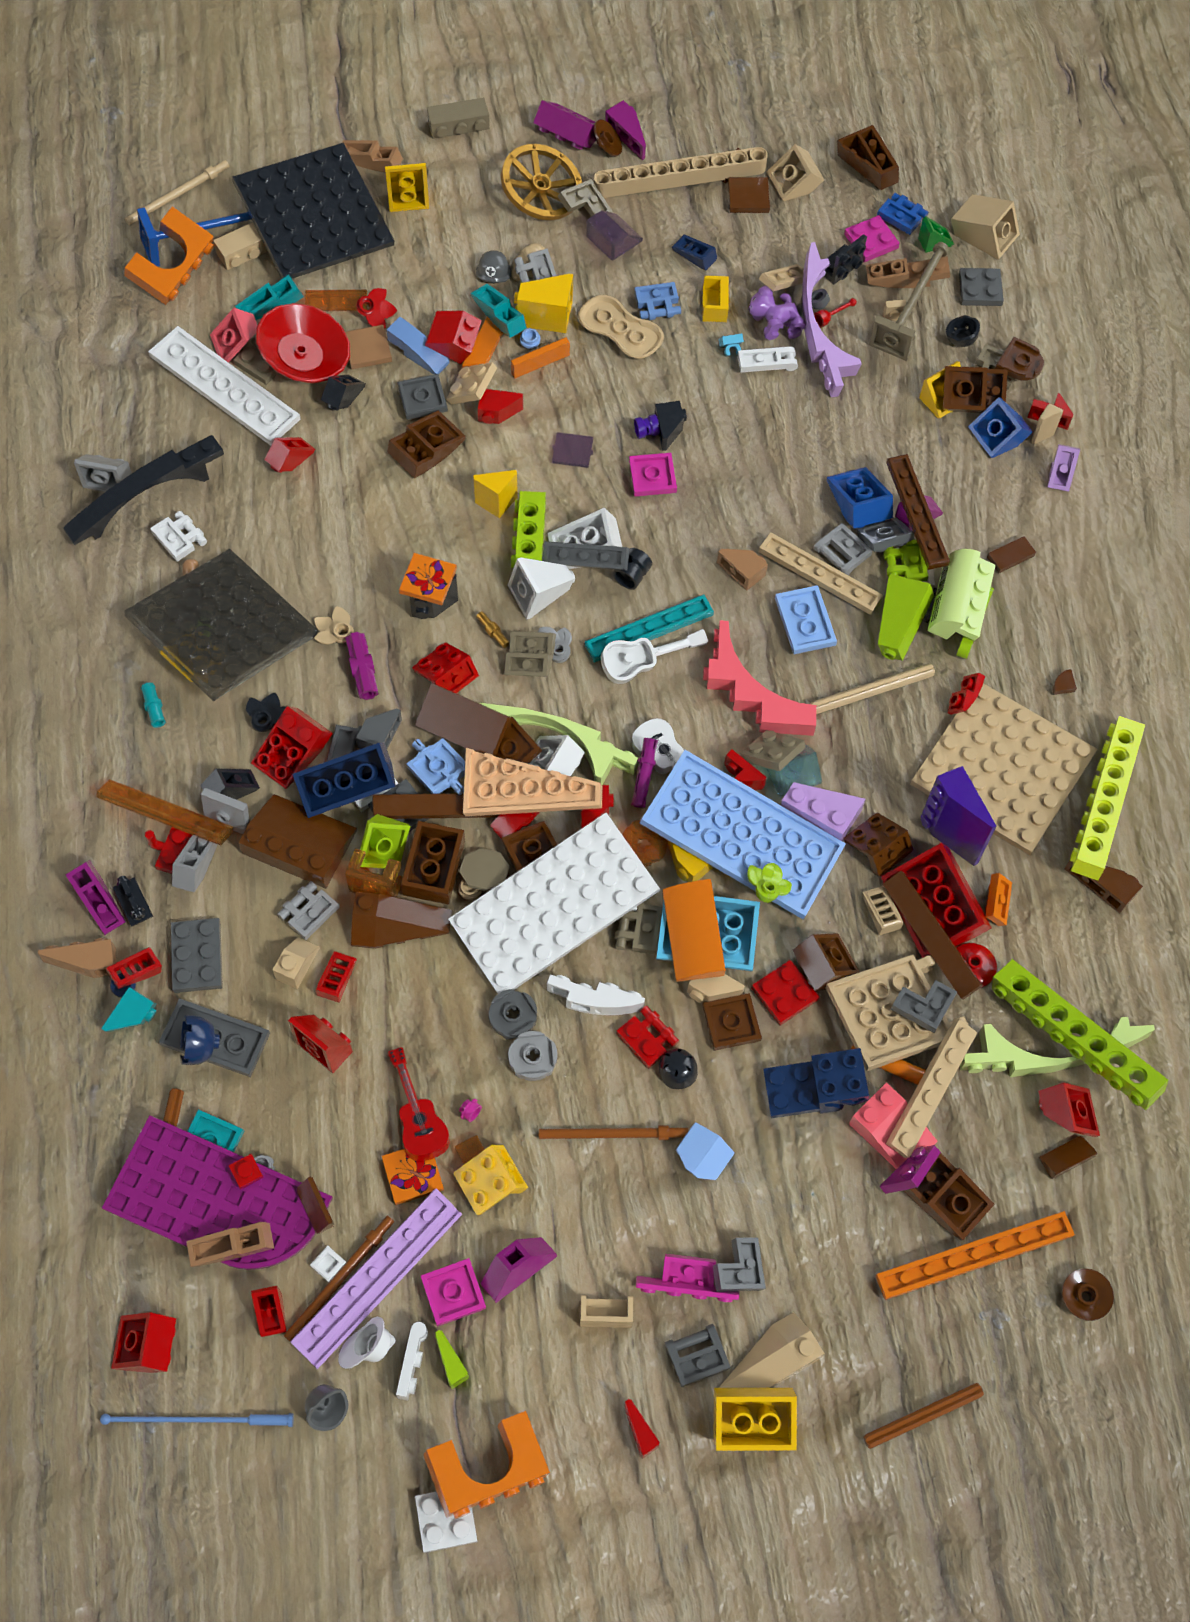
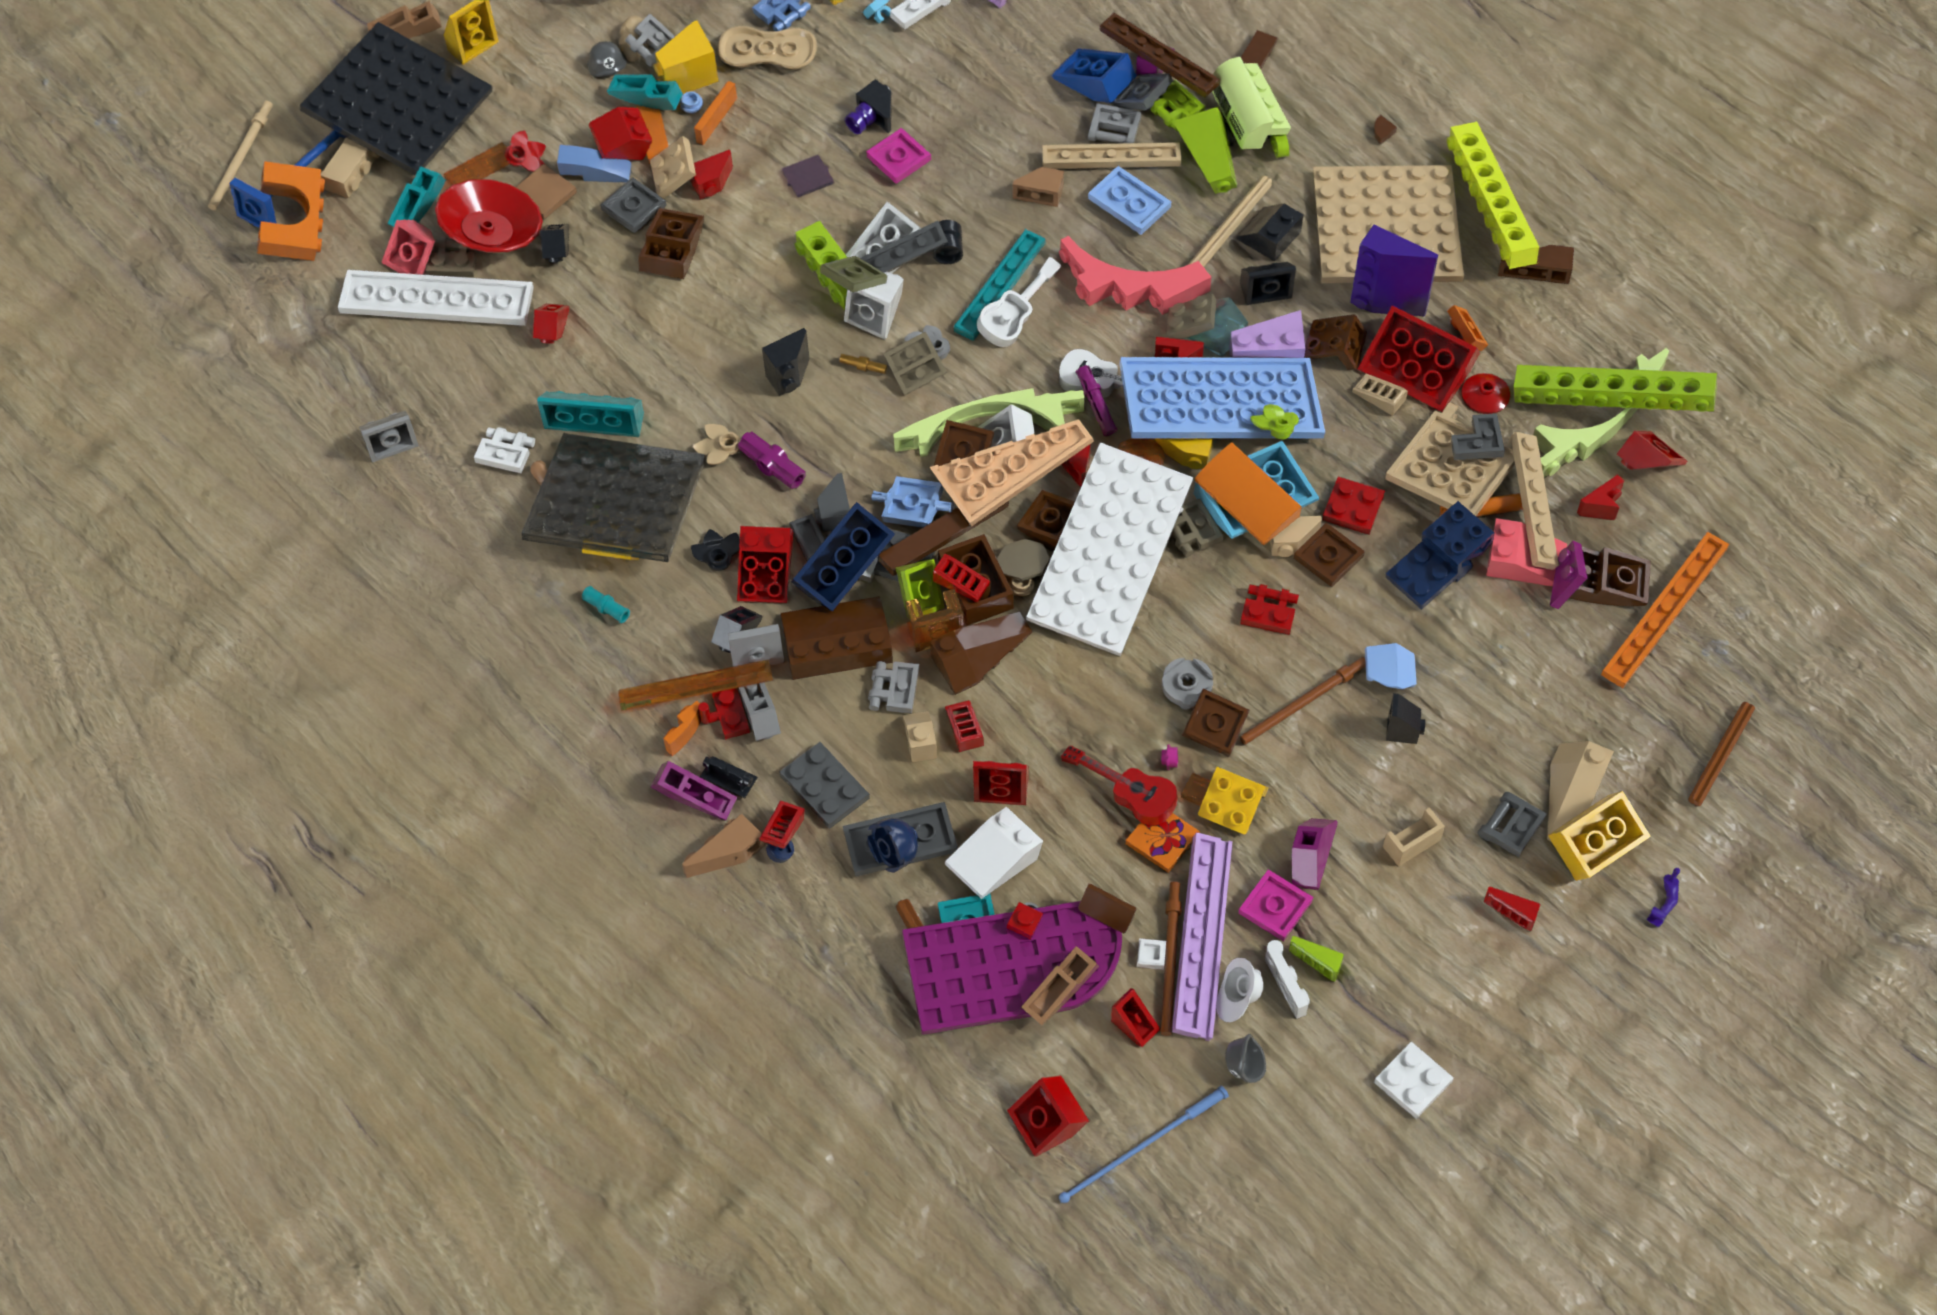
camera: 30 degrees left, 5 degrees down
black slope [63,435,224,545] -> none
teal slope [101,987,157,1032] -> none
orange tile [399,553,457,605] -> none
red bracket [412,642,479,693] -> none
reddish brown tile [415,683,511,756] -> none
orange arch [423,1411,550,1519] -> none
yellow slope [473,470,518,518] -> none
dark grey plate [489,989,537,1040] -> none
red slope [490,812,540,840] -> none
white slope [547,974,645,1015] -> none
dark pink bracket [636,1254,739,1302] -> none
black helmet [659,1048,698,1089] -> none
plate [713,1238,766,1292] -> none
reddish brown slope [793,933,860,991] -> none
reddish brown tile [882,870,983,1000] -> none
red slope [948,673,985,715] -> none
reddish brown slope [1039,1135,1098,1179] -> none
reddish brown dish [1062,1269,1114,1321] -> none
none -> teal slope [537,391,644,437]
none -> orange slope [663,701,701,757]
none -> olive tile [820,256,888,293]
none -> red slope [933,554,990,603]
none -> white slope [945,807,1043,899]
none -> reddish brown tile [1182,688,1250,757]
none -> black slope [1236,203,1304,262]
none -> black slope [1240,262,1296,305]
none -> black slope [1386,693,1426,744]
none -> red slope [1577,474,1624,520]
none -> dark purple piece [1646,868,1680,927]

